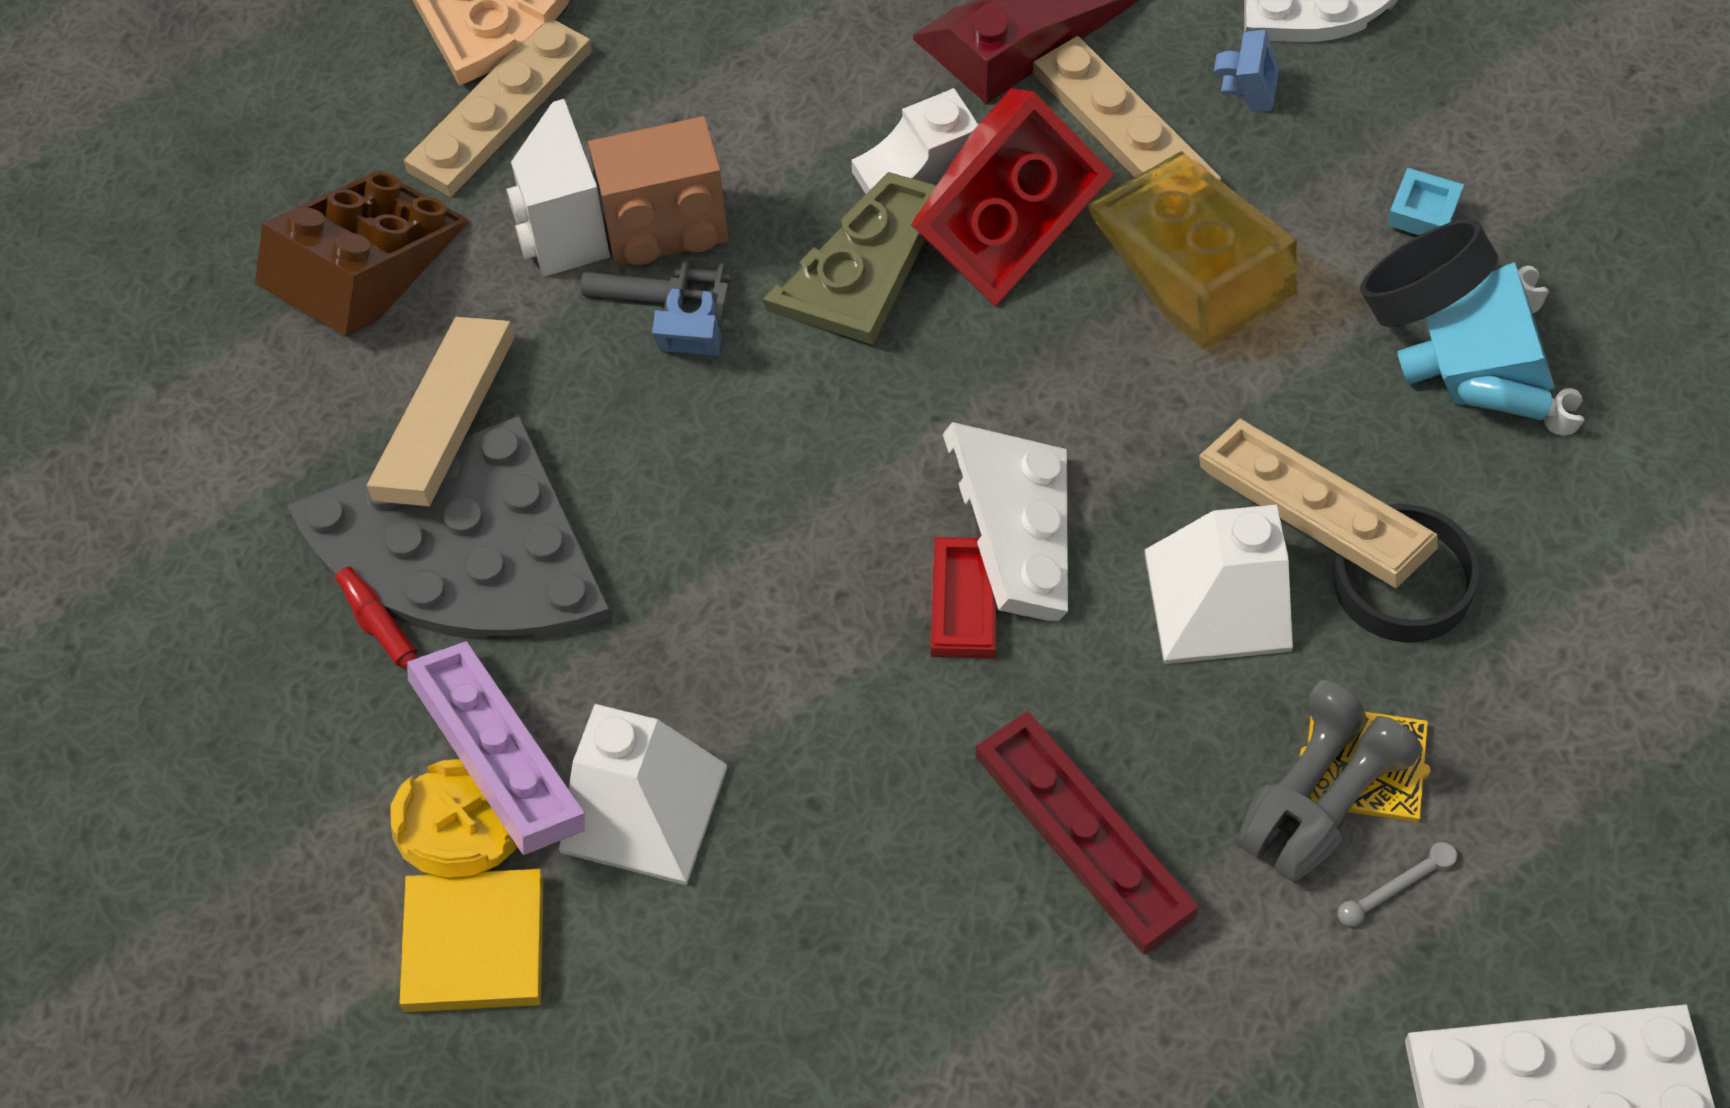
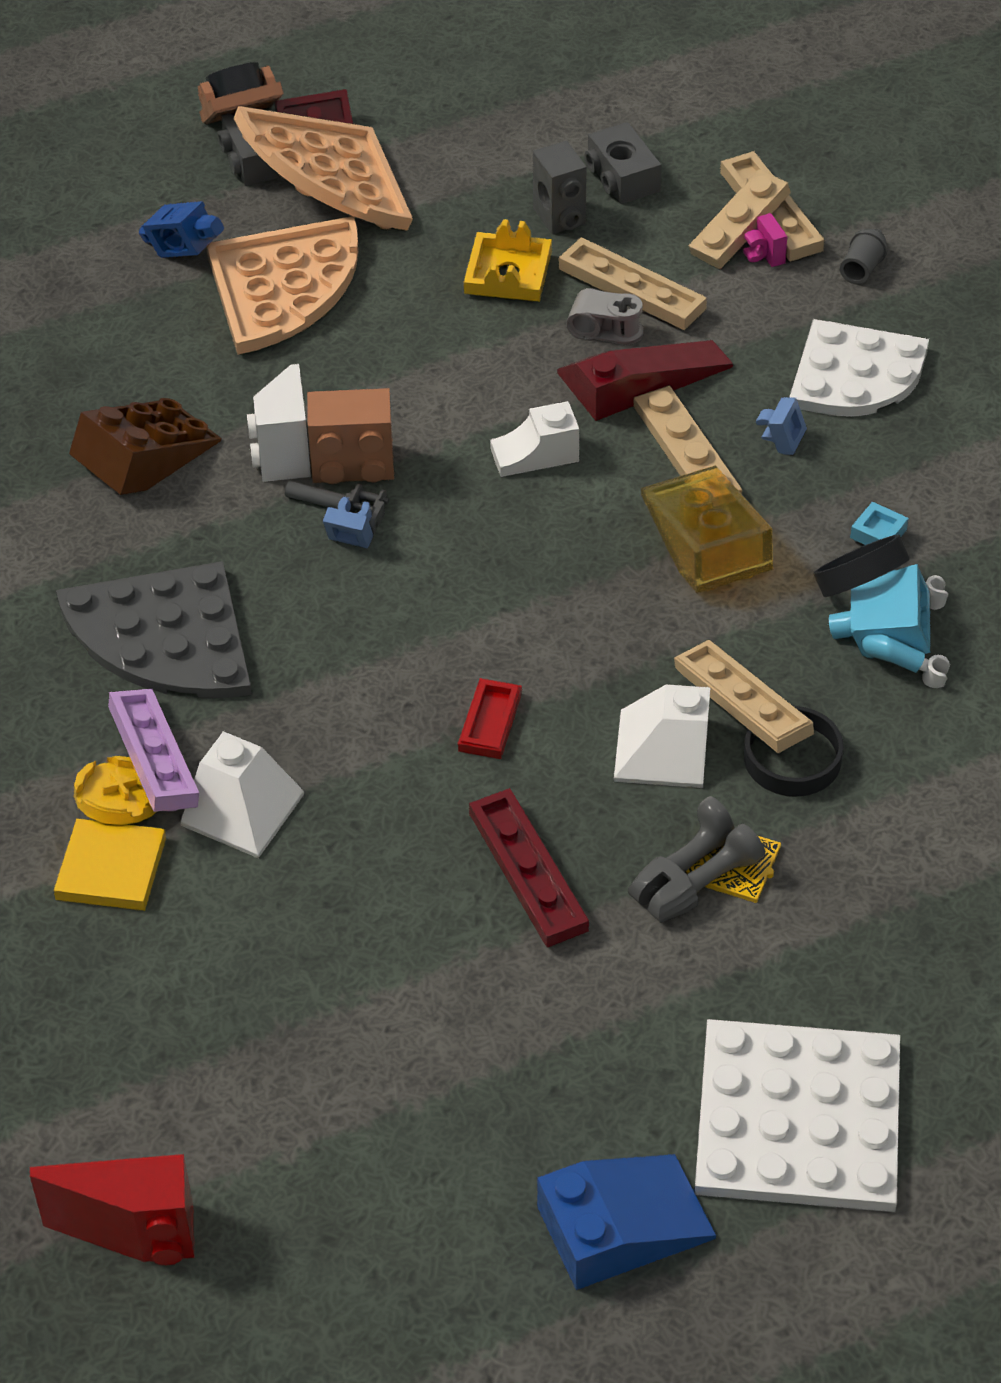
camera: 10 degrees right, 10 degrees down
red piece [335,566,417,669] -> none
tan tile [366,317,515,507] -> none
tan plate [404,18,592,197] -> none
olive wing [762,172,936,345] -> none
red slope [911,88,1114,306] -> none
white wing [943,422,1068,621] -> none
light grey hinge [1337,842,1457,927] -> none

